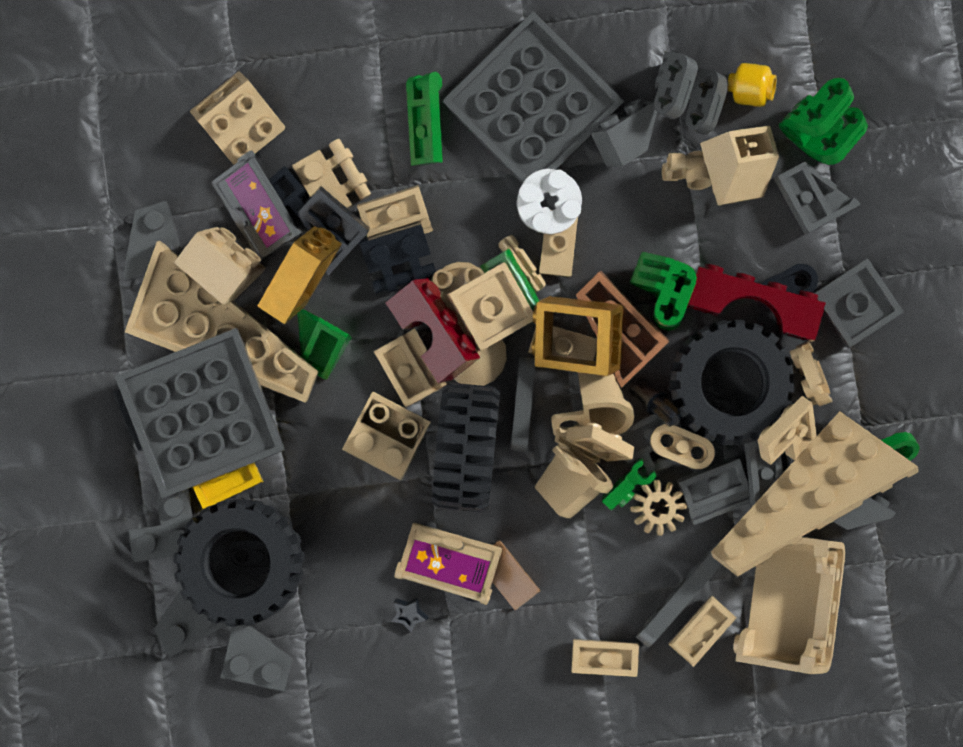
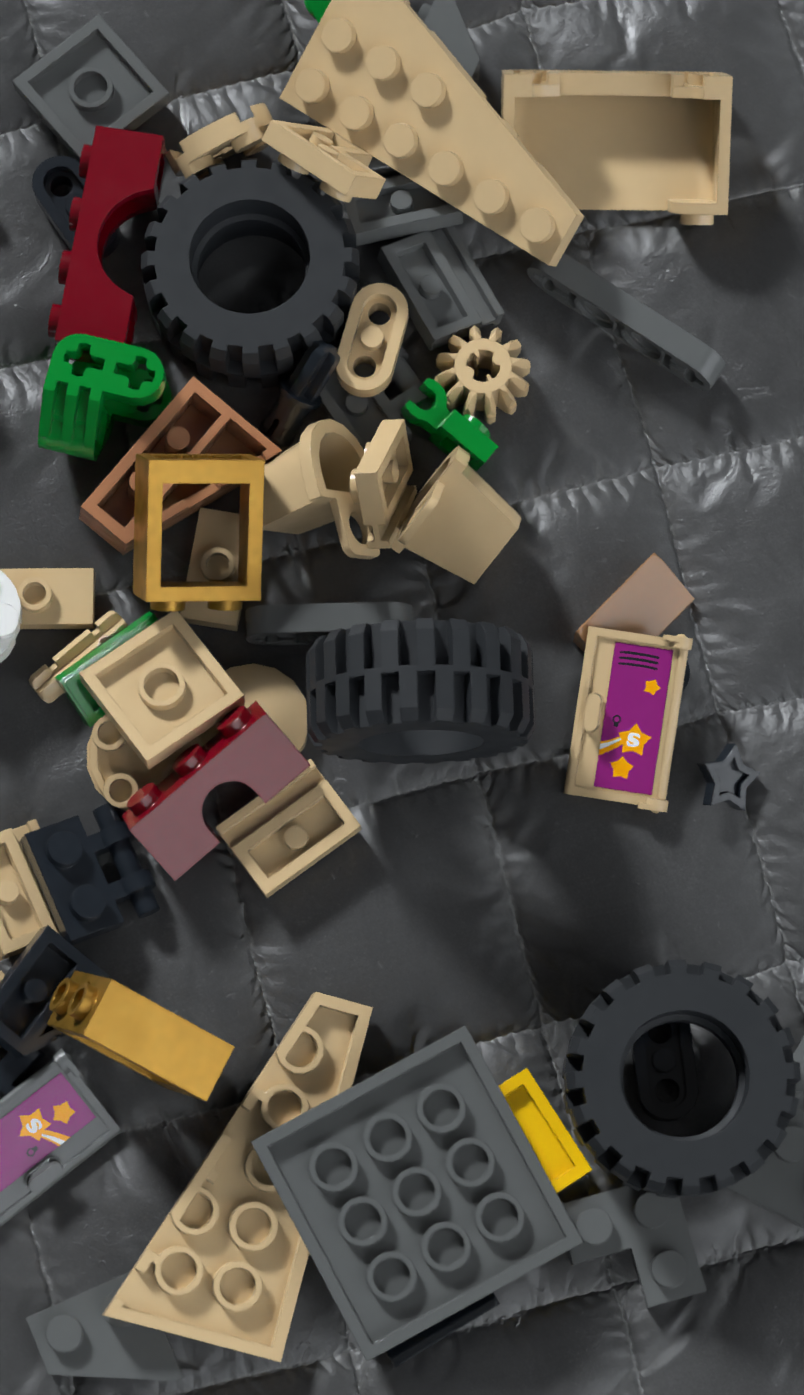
camera: 100 degrees left, 10 degrees down
tan slope [174,227,266,305] -> none
green slope [297,309,352,380] -> none
tan slope [342,392,431,480] -> none
tan plate [571,639,639,677] -> none
tan plate [668,596,736,667] -> none

